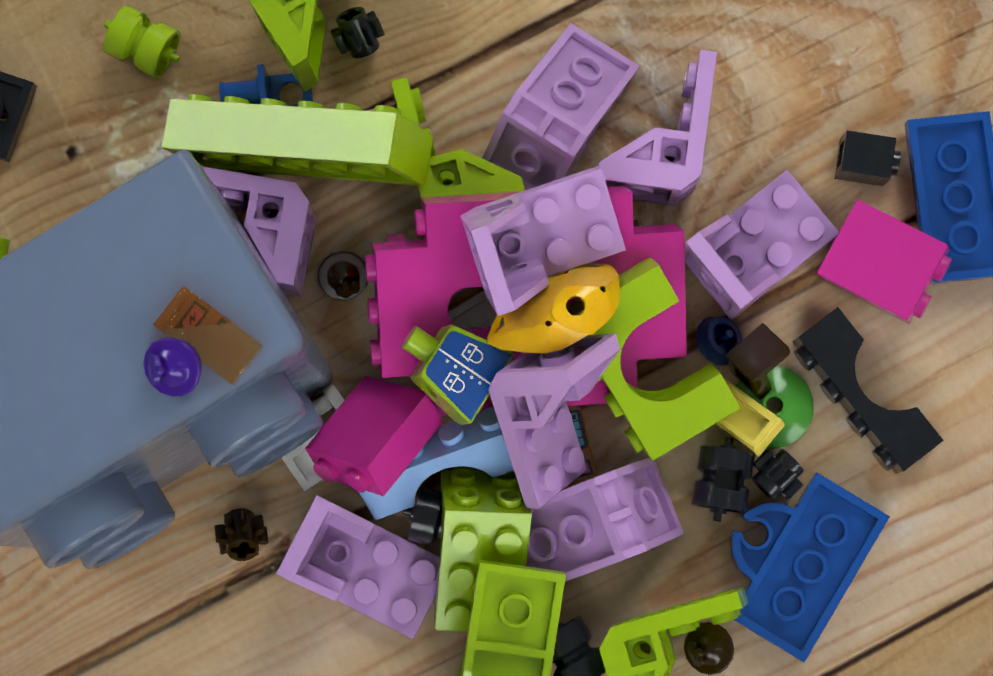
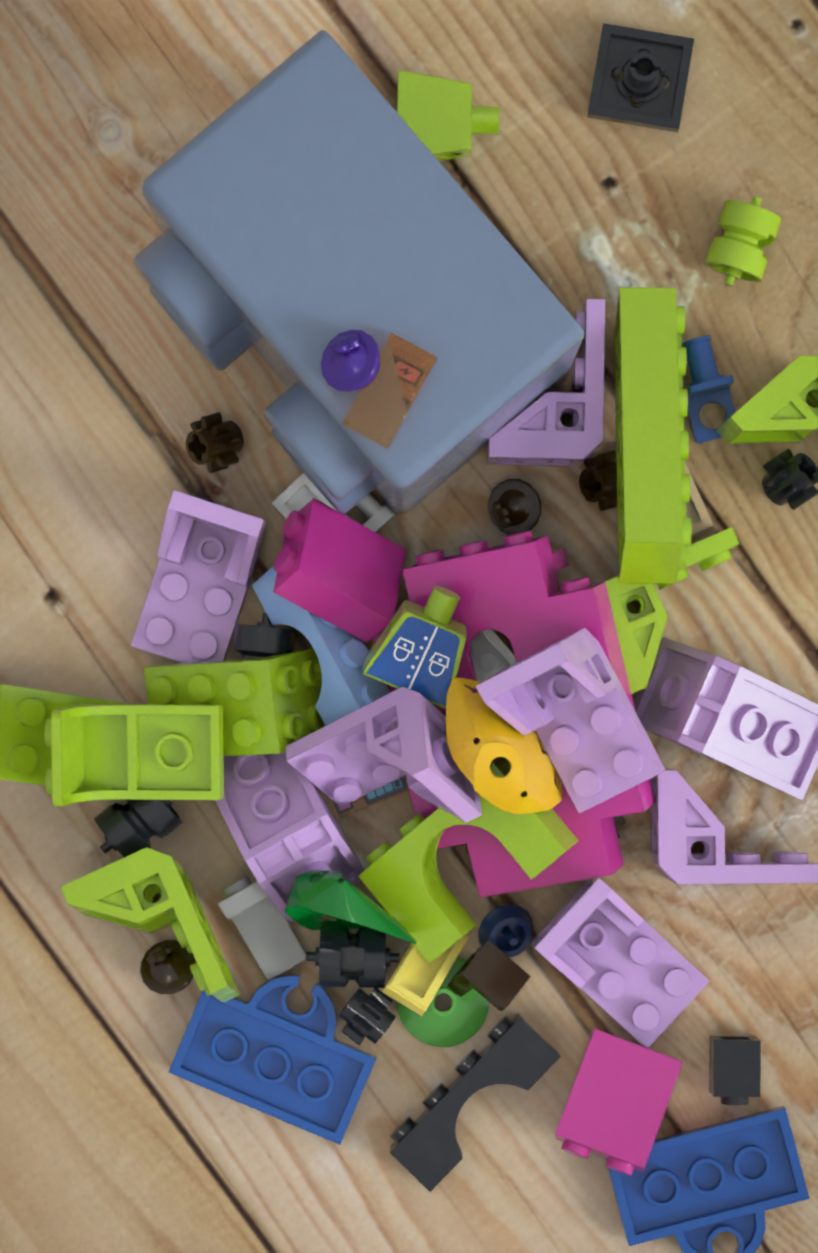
camera: 80 degrees right, 5 degrees up
none -> light grey bracket [218,876,306,980]
none -> green piece [284,870,417,944]
none -> dark brown gear [579,450,617,511]

